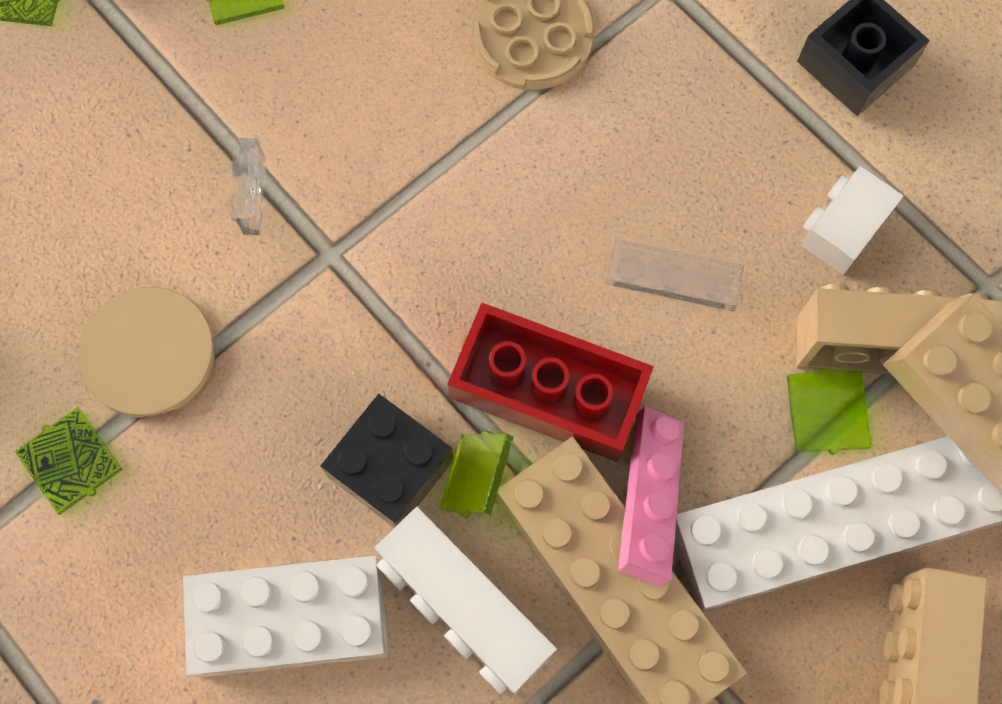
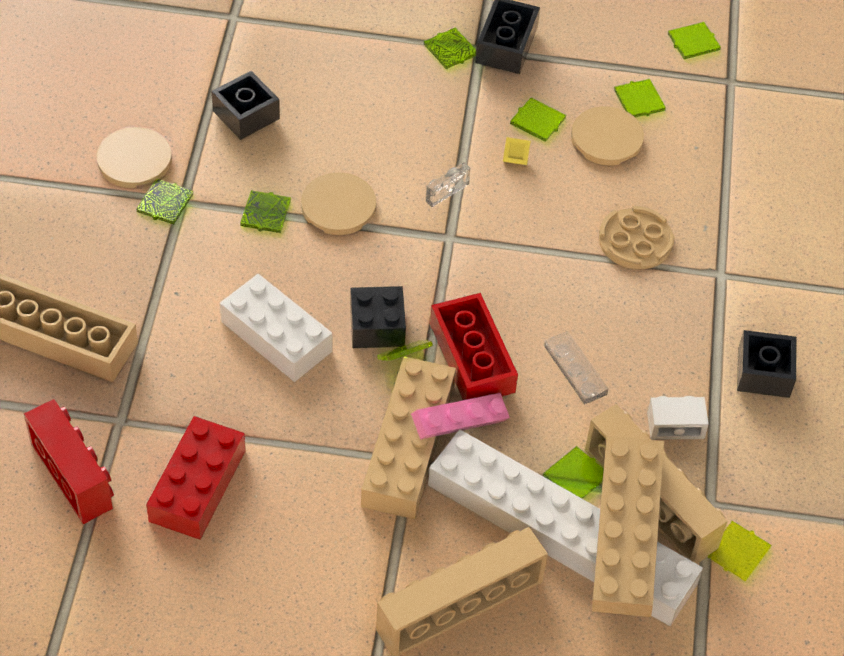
camera: 45 degrees right, 20 degrees down
white brick [374,507,557,696] -> none
none -> light yellow plate [503,137,531,165]

